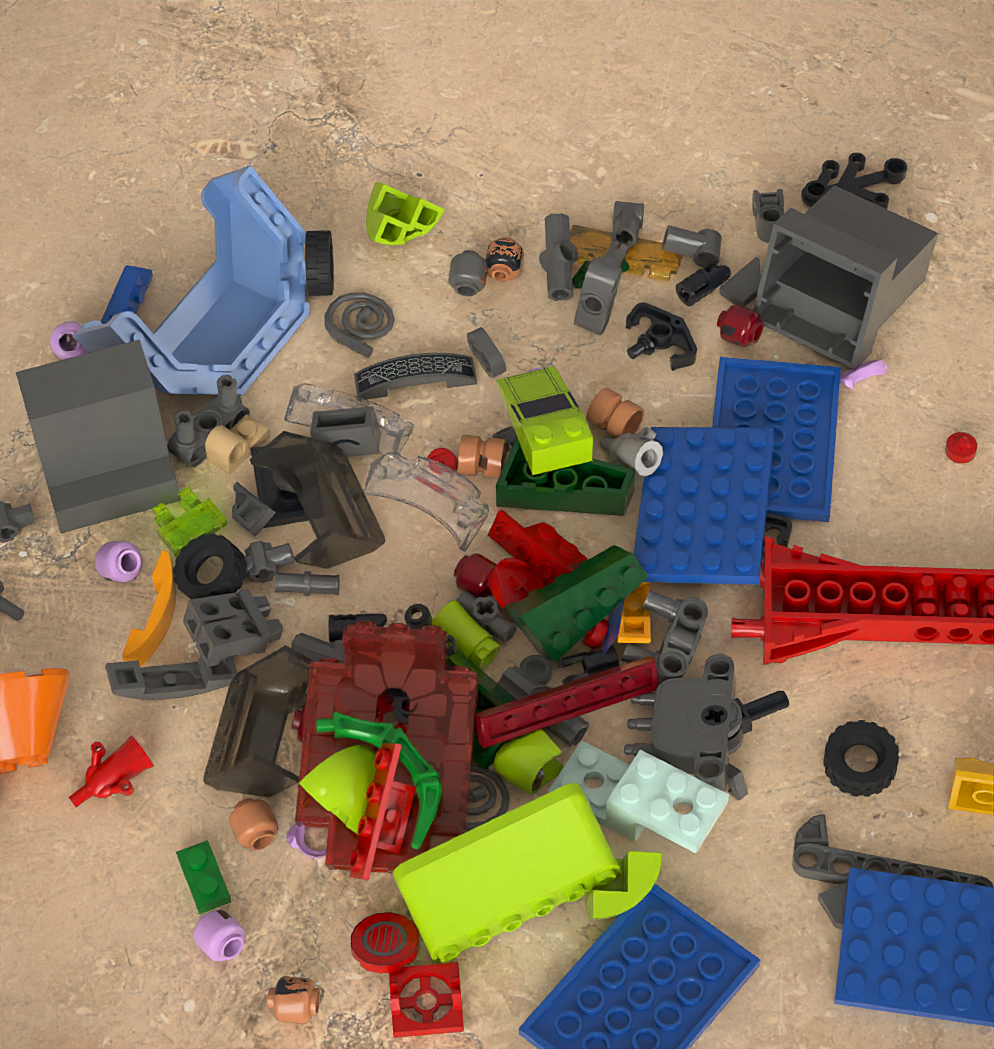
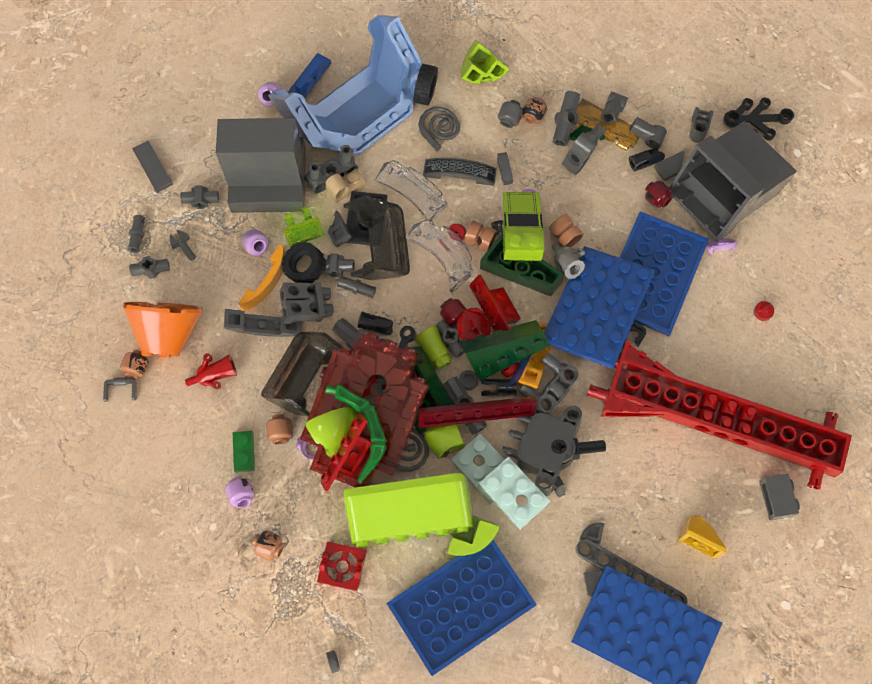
camera: 15 degrees right, 15 degrees up
dark grey brick [310,406,381,459] -> none
tile [350,912,420,974] -> none
black piece [626,303,697,371] -> none
black tyre [823,720,899,797] -> none

